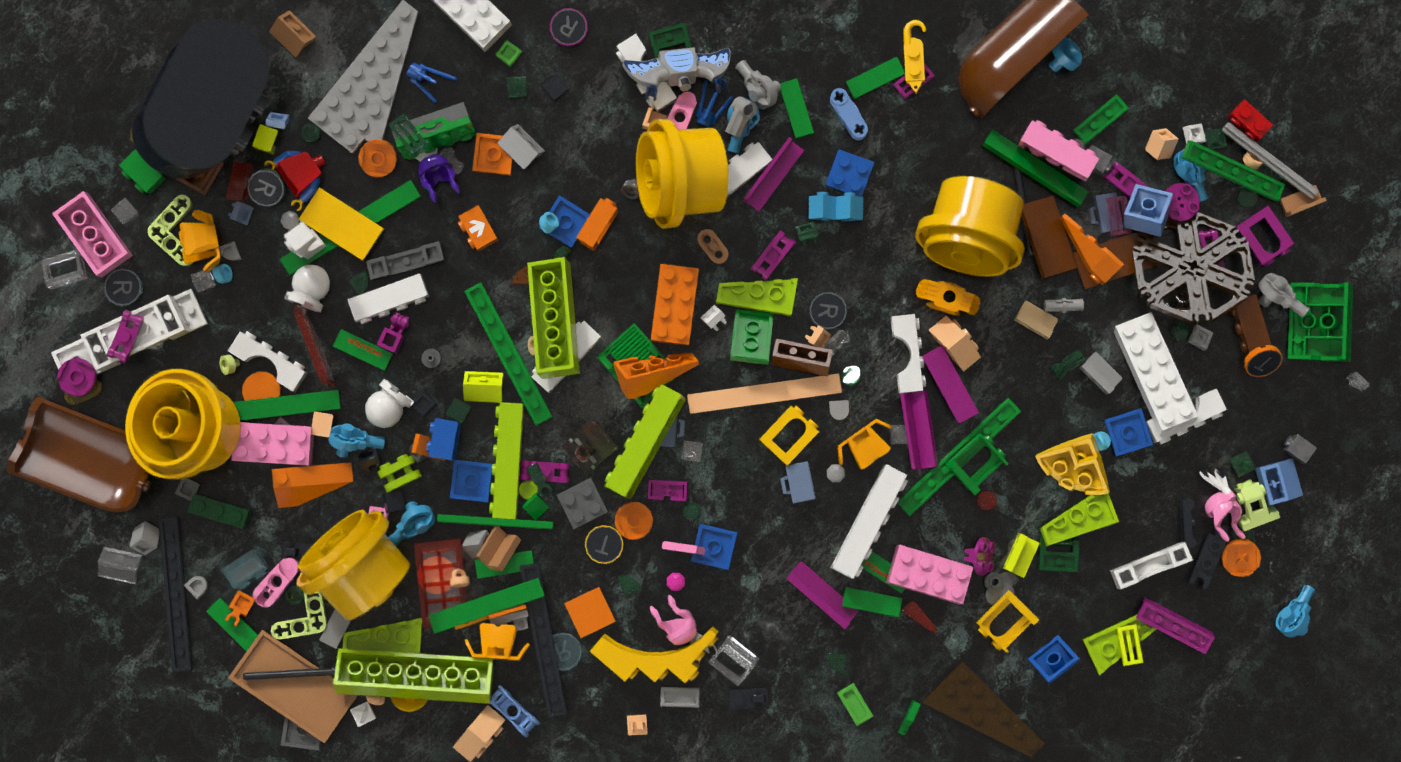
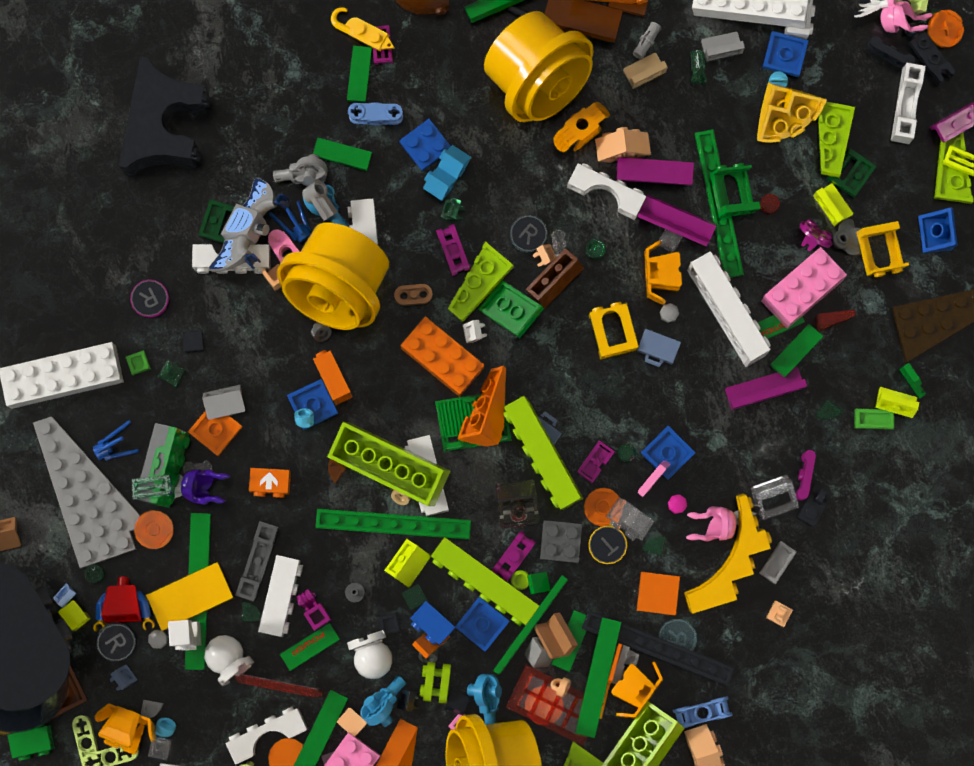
camera: 60 degrees left, 5 degrees down
clear red panel [225,162,254,203] -> none
clear green bar [526,463,553,497] -> none
clear green tile [553,245,571,259] -> none
clear tile [681,440,703,462] -> none
light nougat tile [687,374,842,414] -> none
magenta panel [744,137,804,212] -> none
light grey tile [829,400,849,420] -> none
none -> clear brick [606,498,654,541]
none -> magenta plate [794,450,816,501]
none -> neon yellow panel [875,387,919,418]

